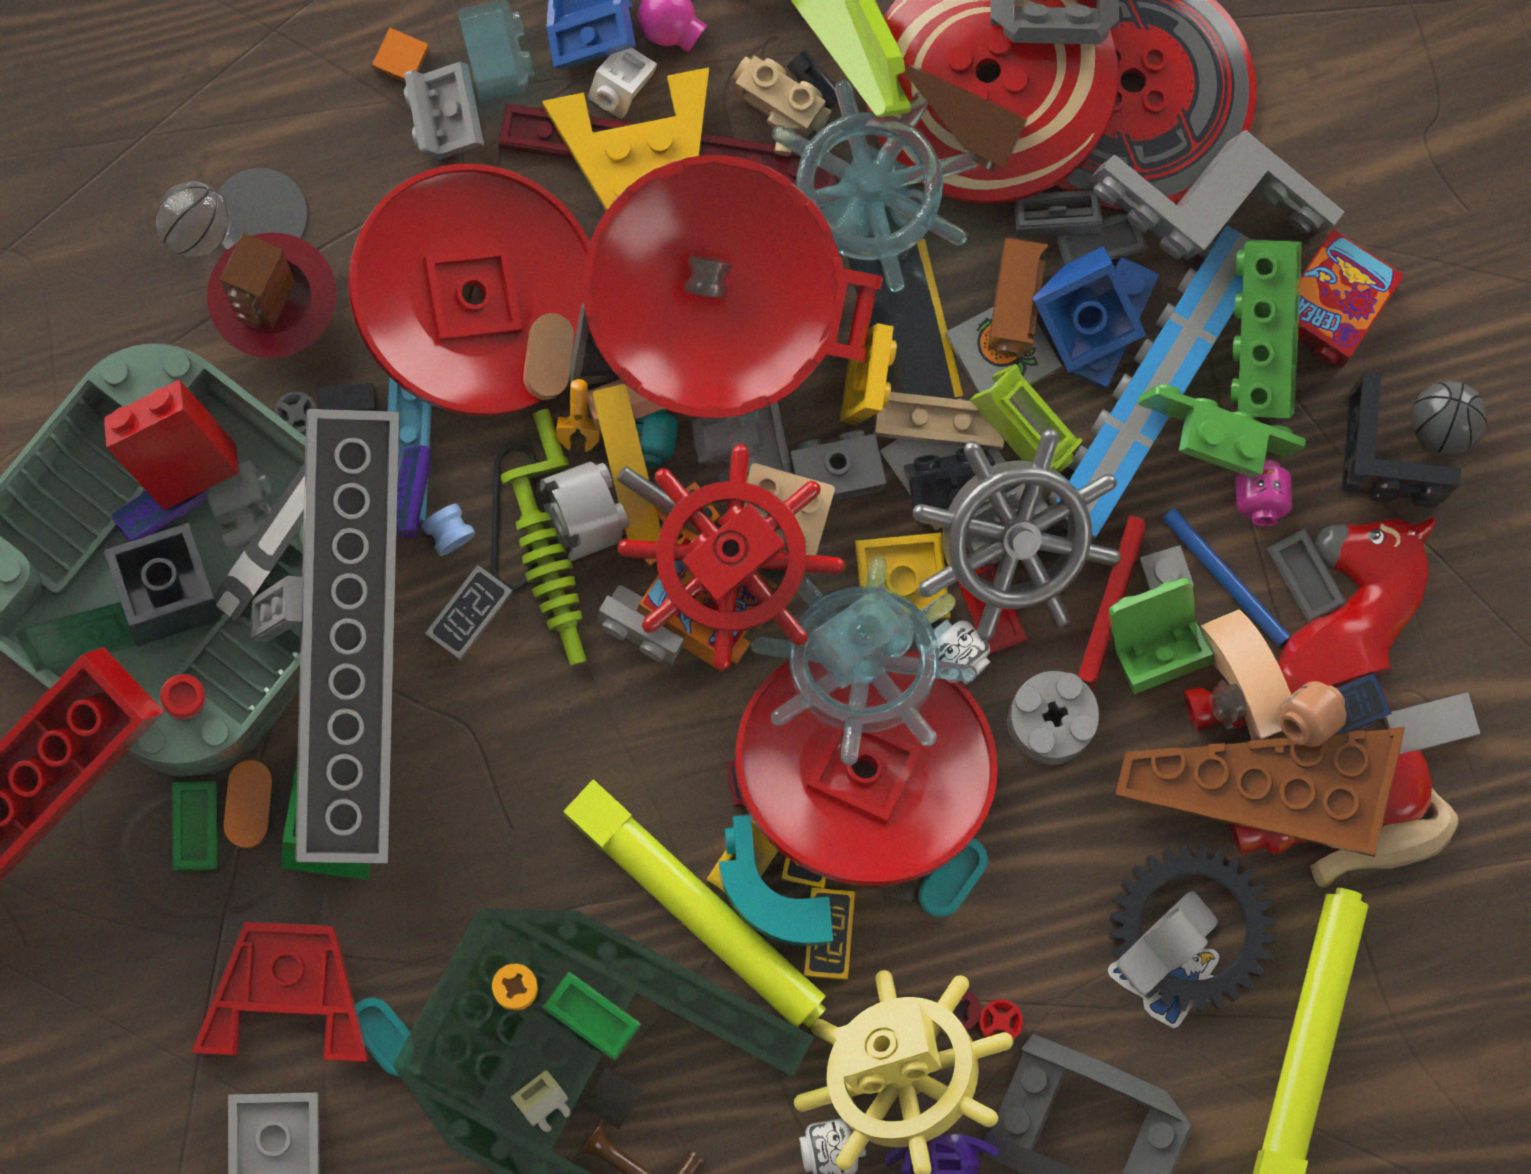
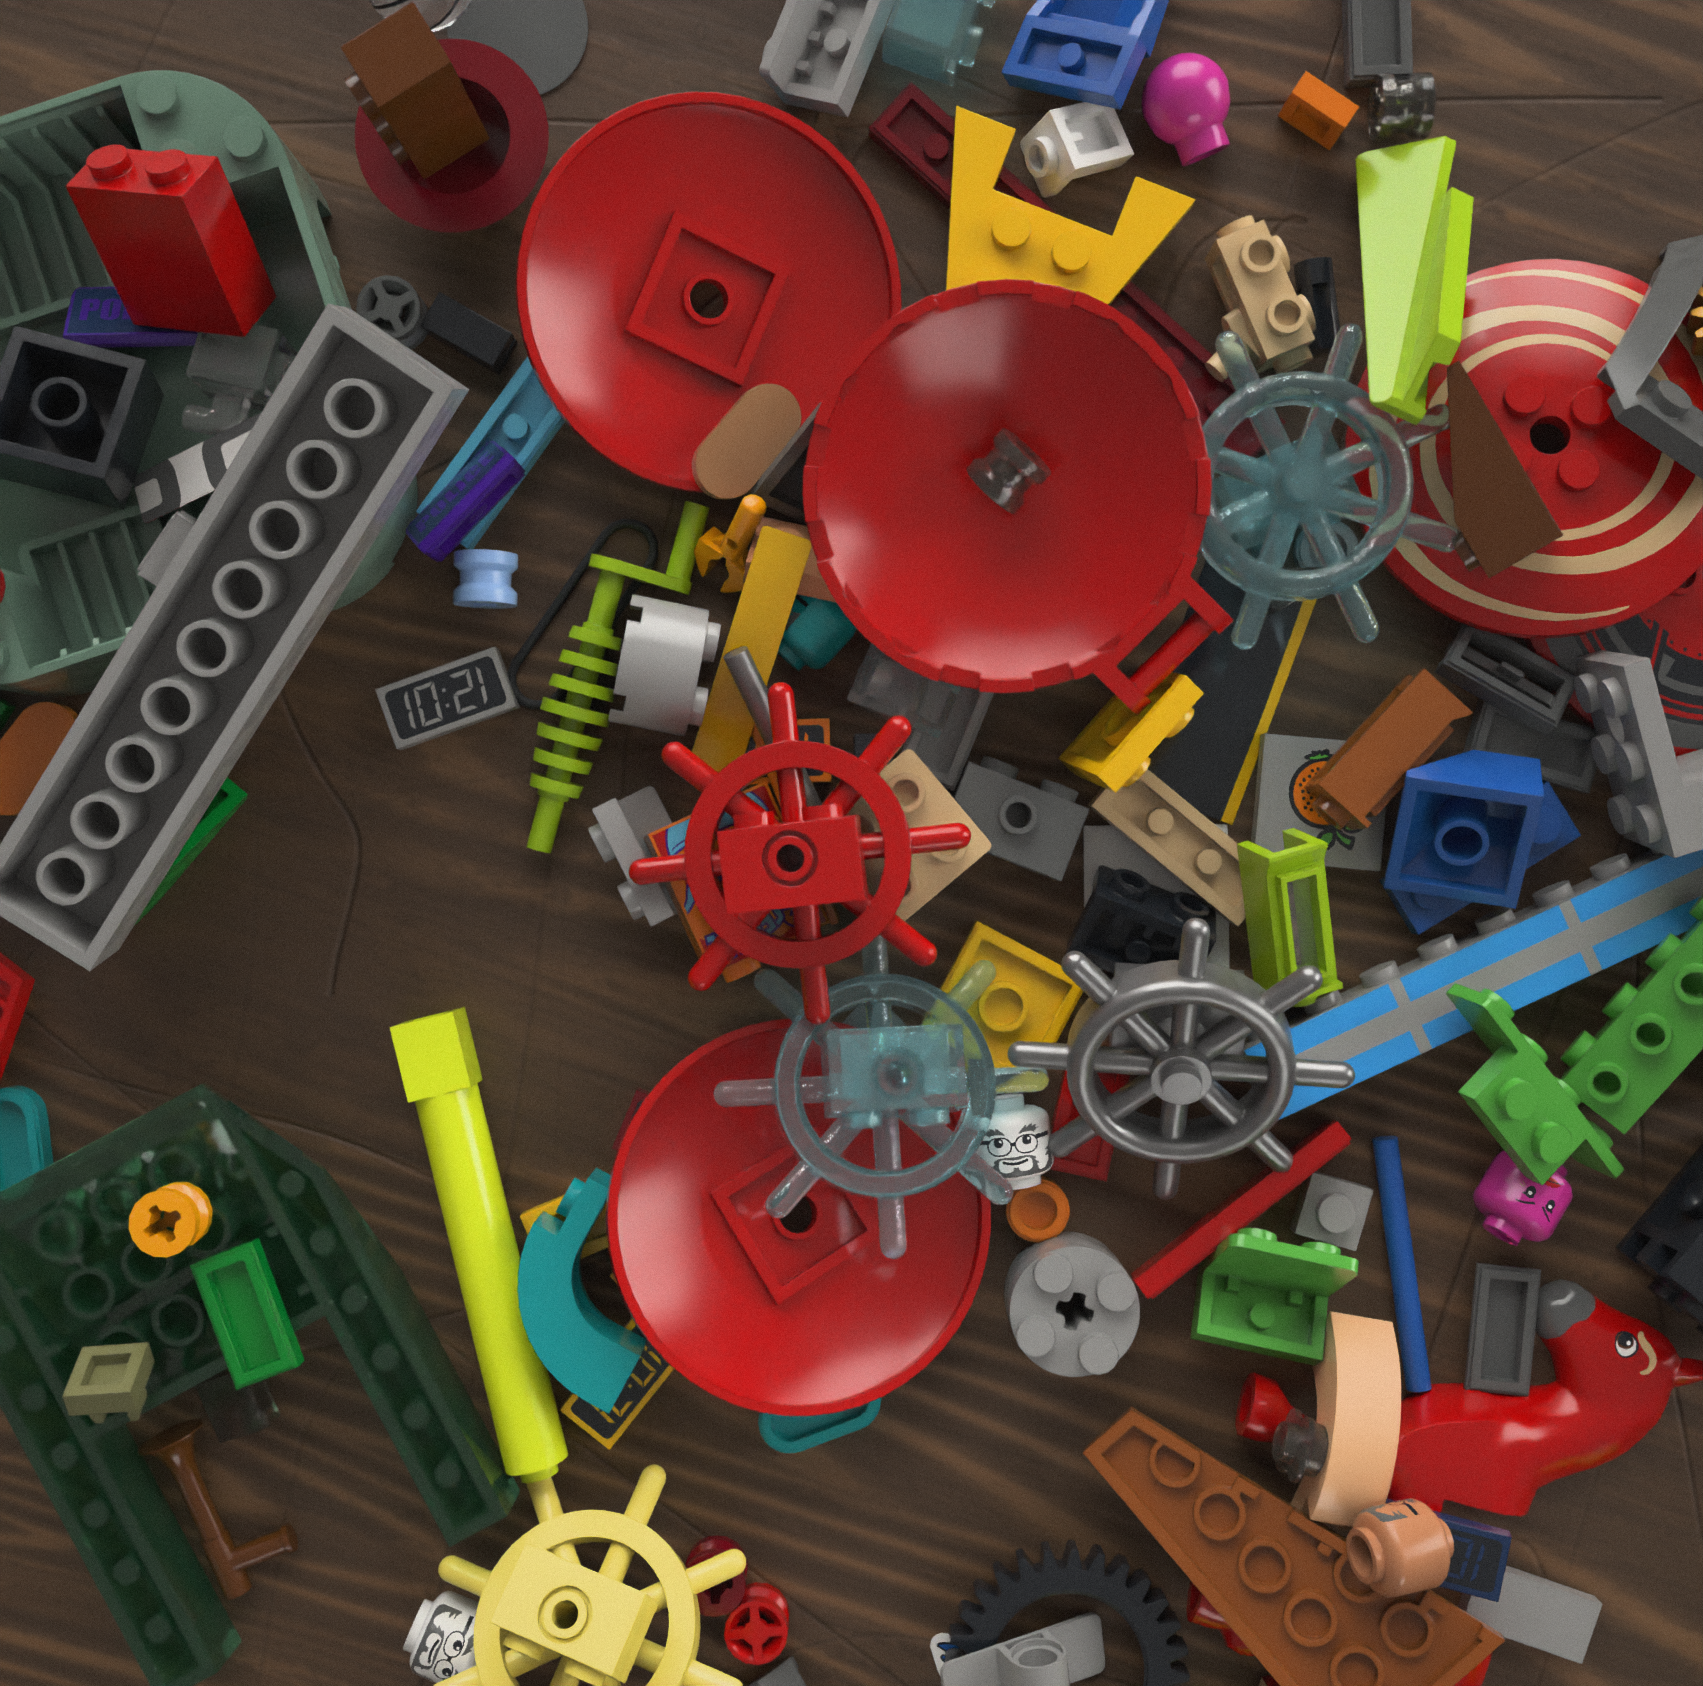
camera: 40 degrees right, 10 degrees up
none -> orange tile [1005,1176,1070,1243]

